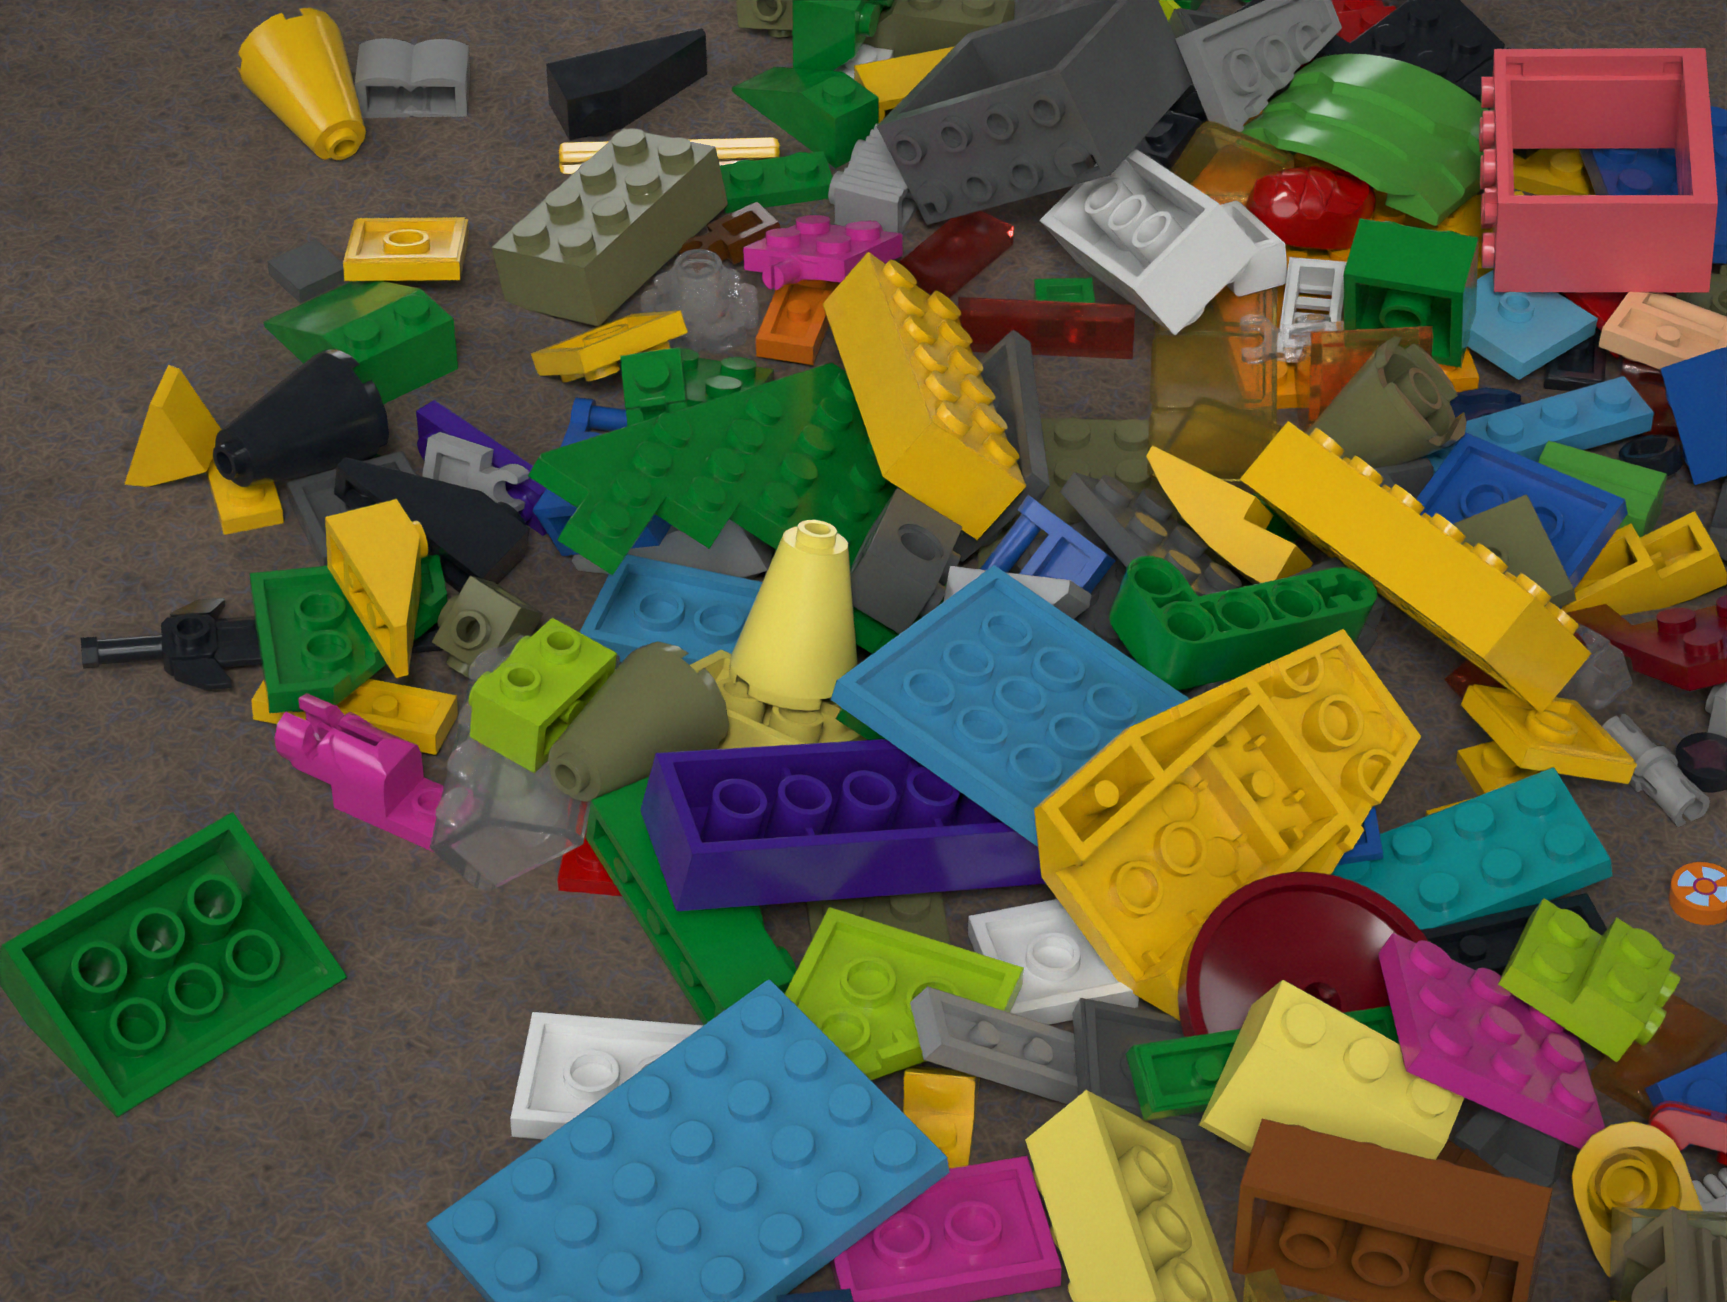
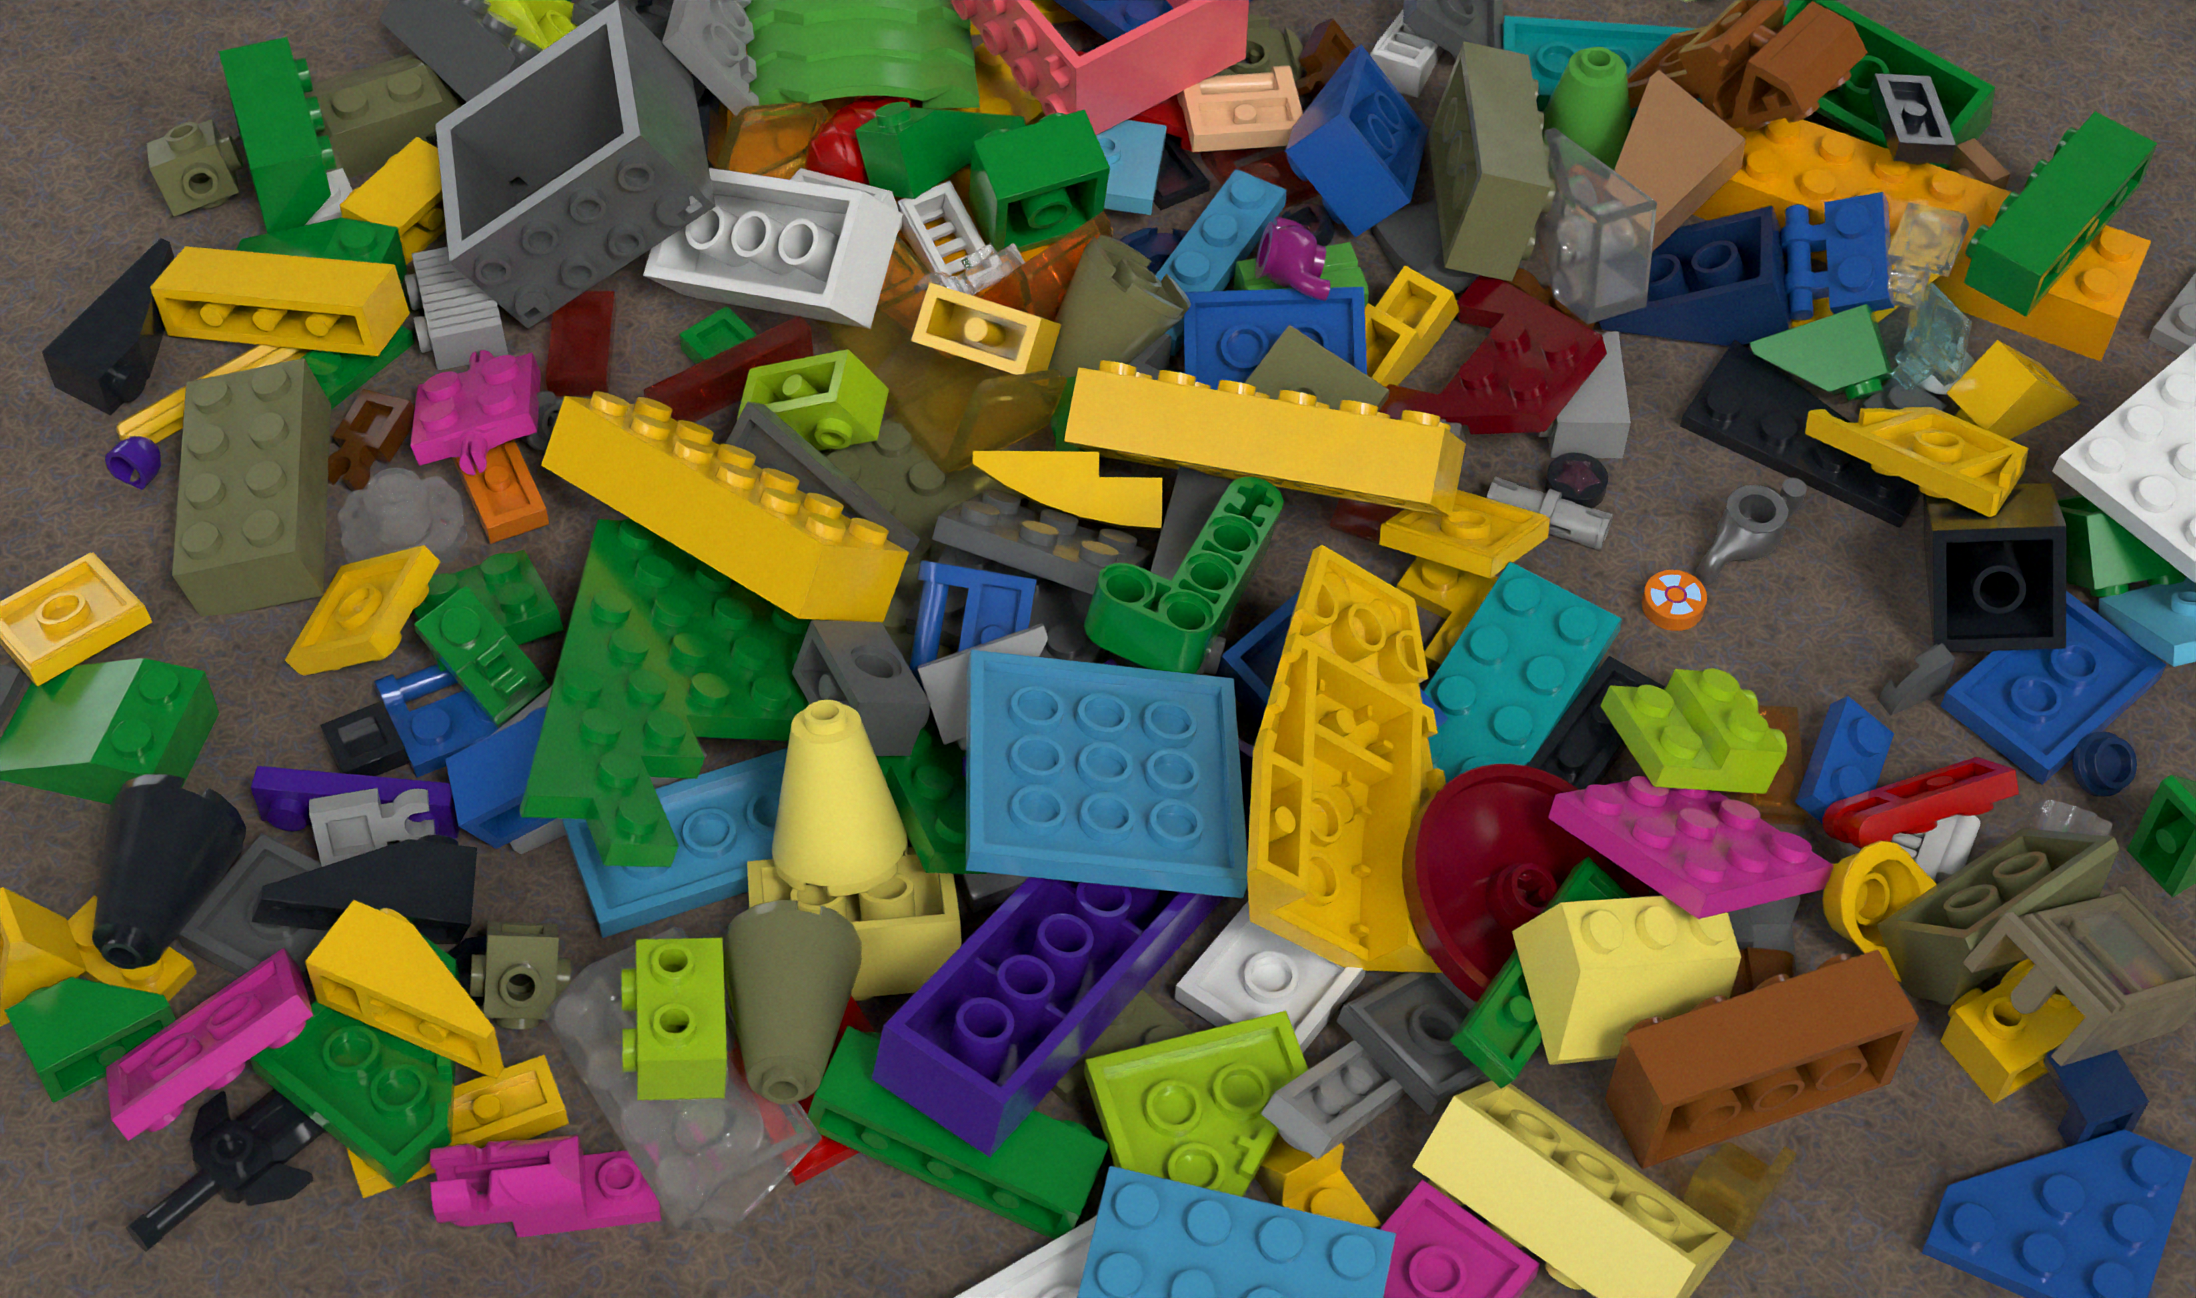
camera: 40 degrees left, 10 degrees up
none -> green slope [4,977,176,1103]
none -> dark purple hinge [105,436,161,490]
none -> dark pink plate [106,948,313,1141]
none -> yellow brick [150,246,410,356]
none -> black plate [320,701,409,776]
none -> lime brick [737,349,889,451]
none -> green slope [855,102,1026,199]
none -> yellow brick [911,282,1062,382]
none -> magenta piece [1255,216,1331,301]

